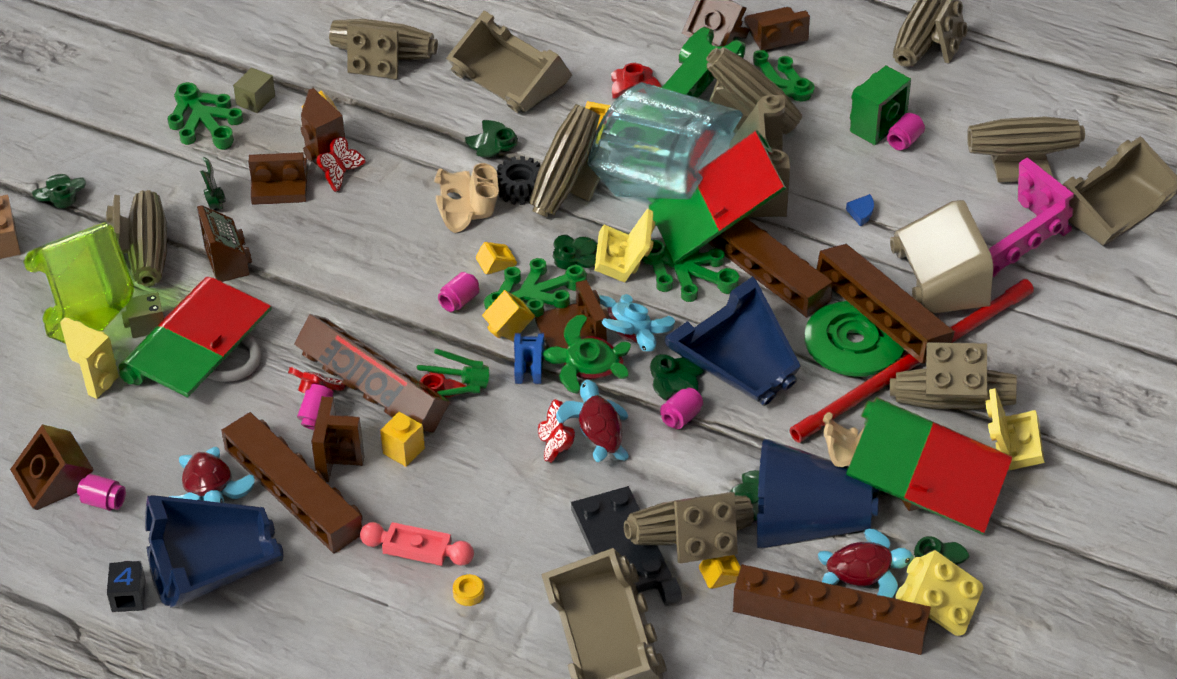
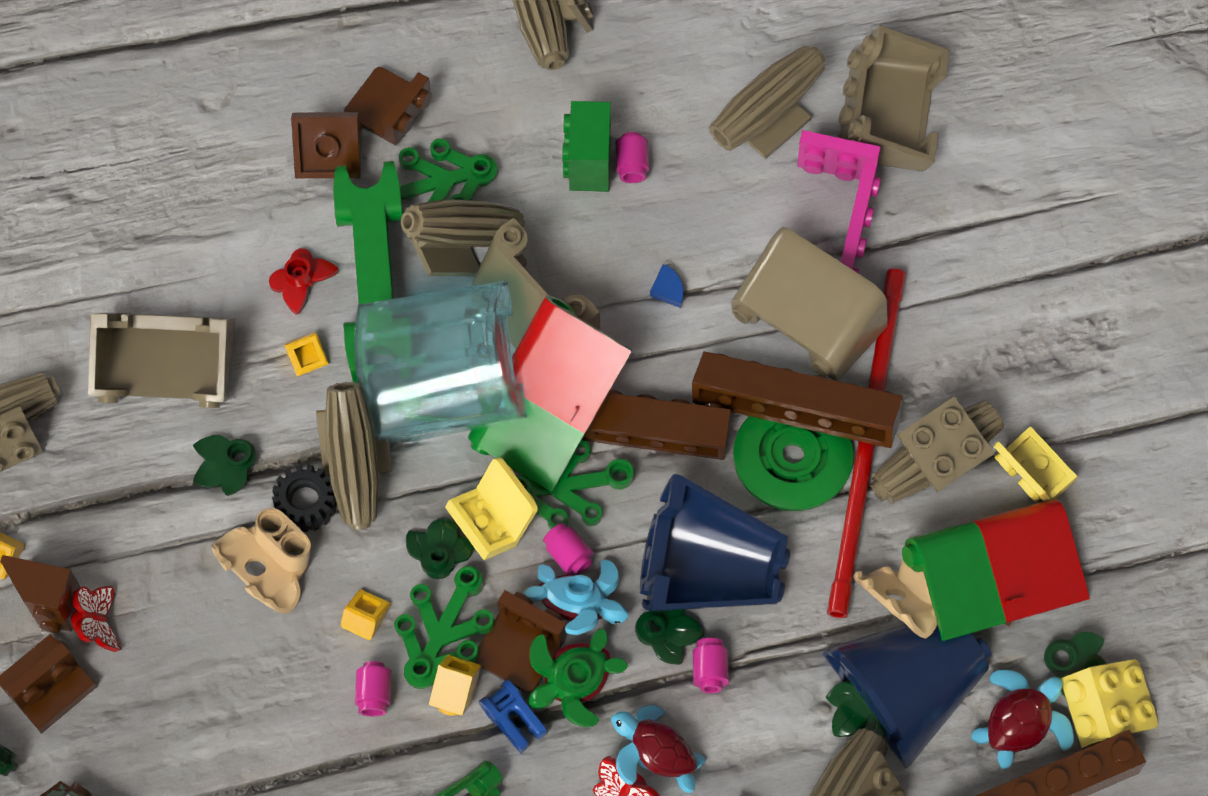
camera: 40 degrees left, 20 degrees up
none -> dark pink brick [543,523,594,575]

